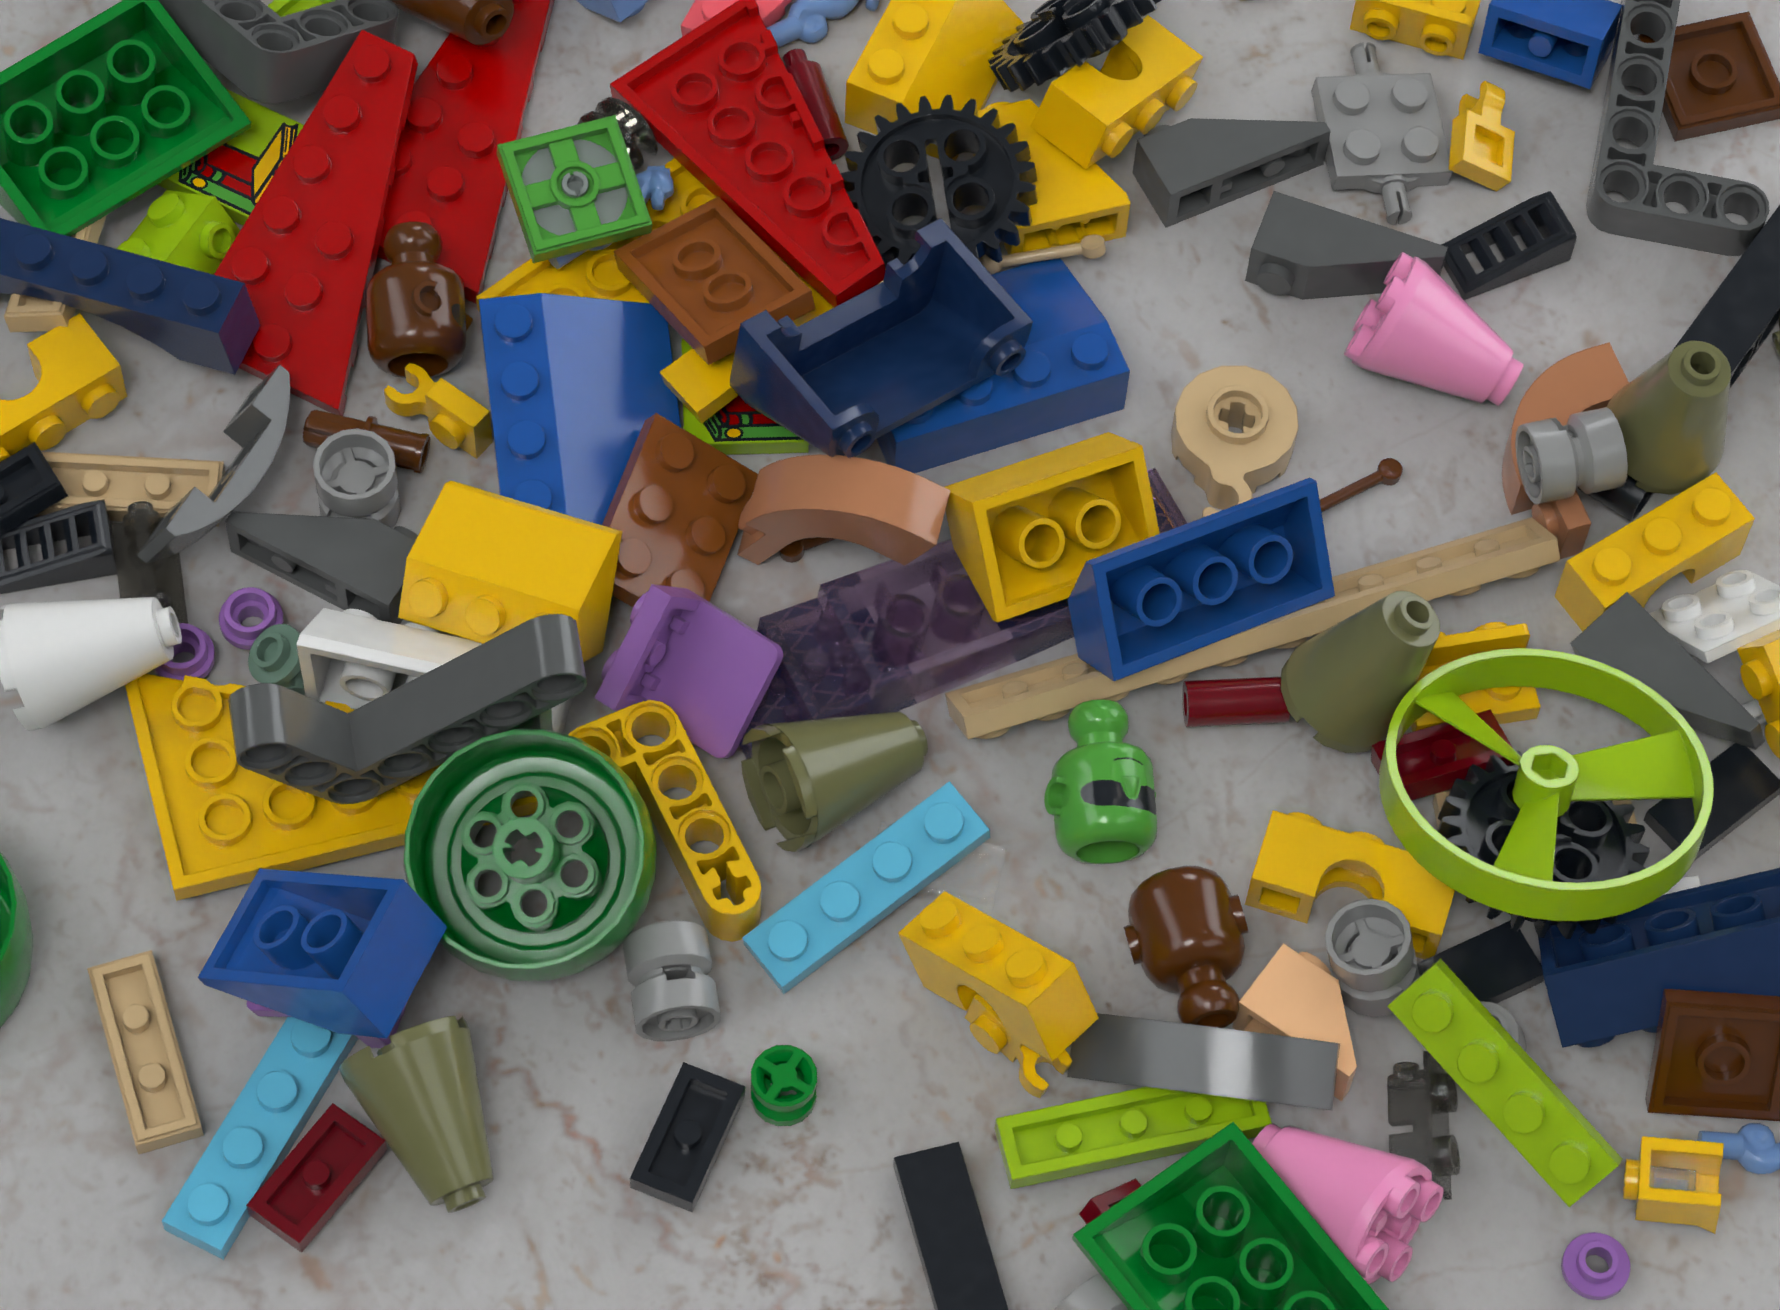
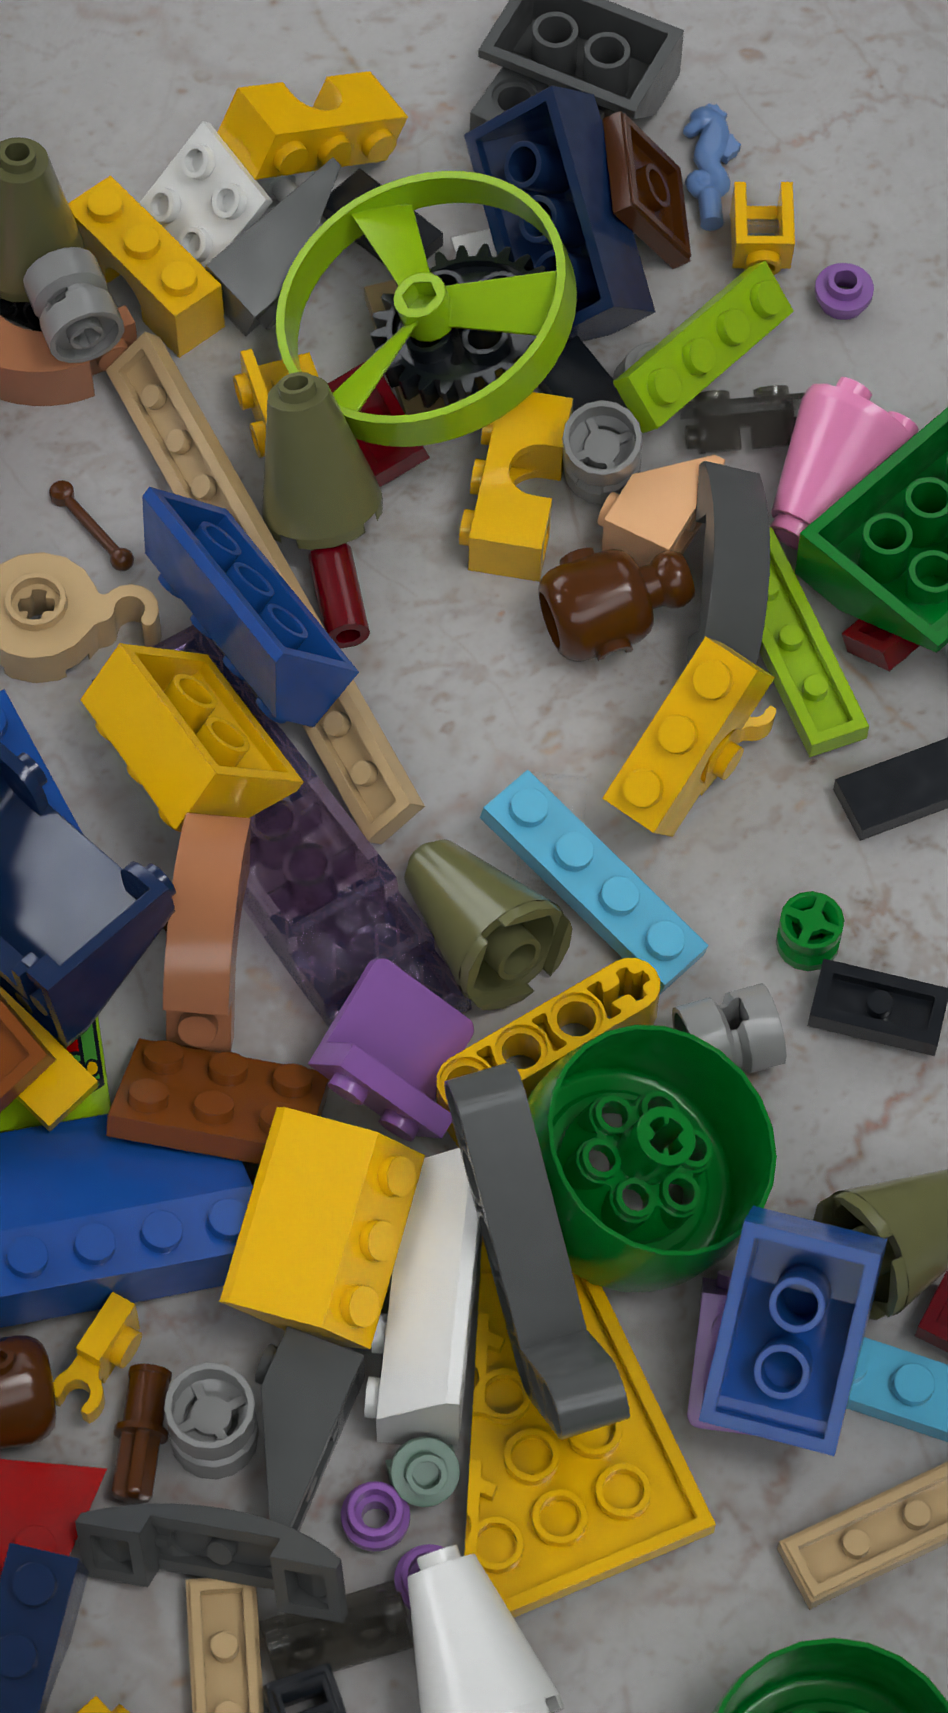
camera: 95 degrees left, 0 degrees up
bright green piece [1044,699,1157,864] -> none

